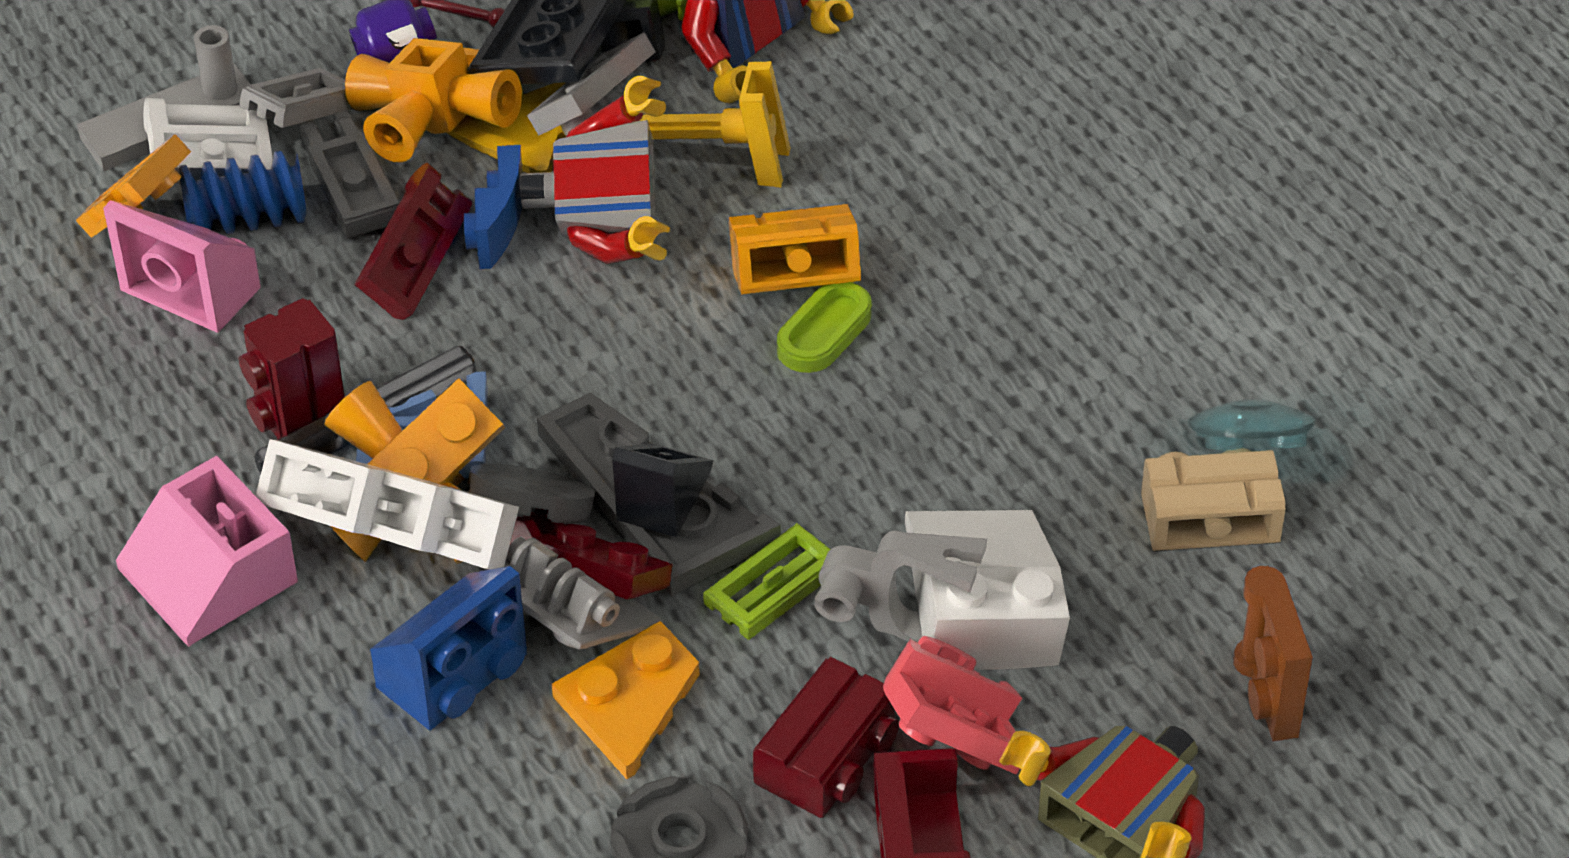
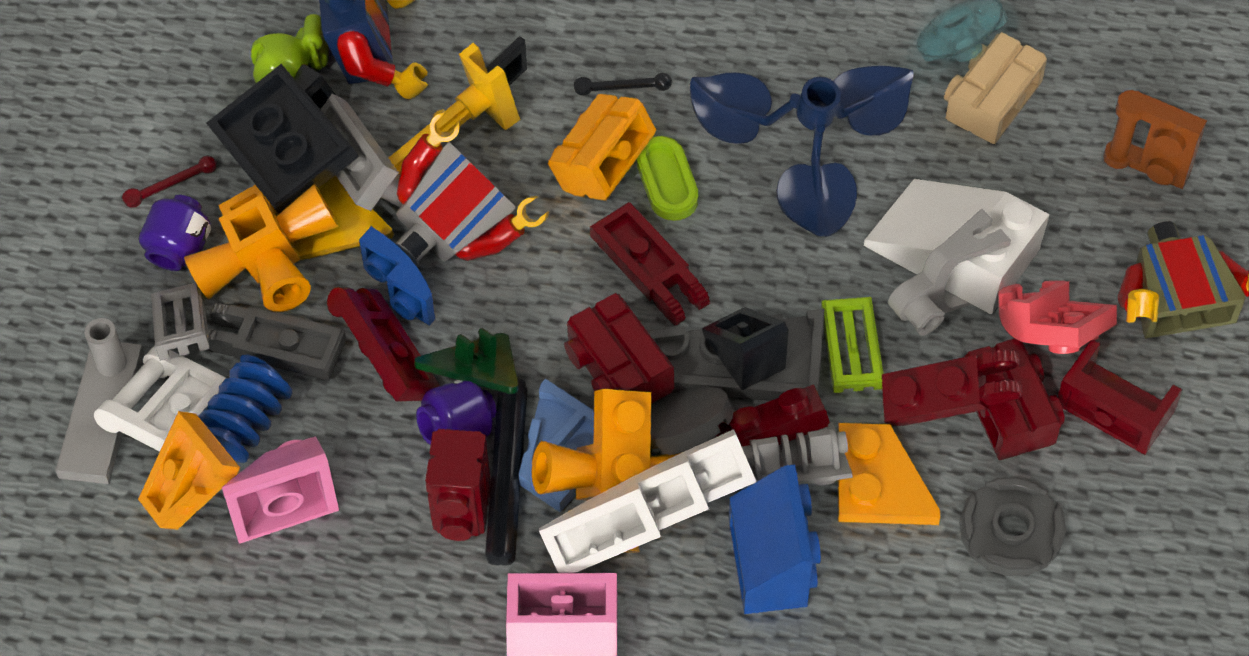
camera: 50 degrees left, 10 degrees up
none -> dark green piece [414,328,518,394]
none -> dark purple head [416,380,496,445]
none -> black slope [486,36,527,86]
none -> dark red brick [564,293,674,404]
none -> black hinge [574,72,672,96]
none -> dark red hinge [590,202,710,326]
none -> dark blue plant [690,66,914,237]
none -> dark red hinge [882,349,1022,426]

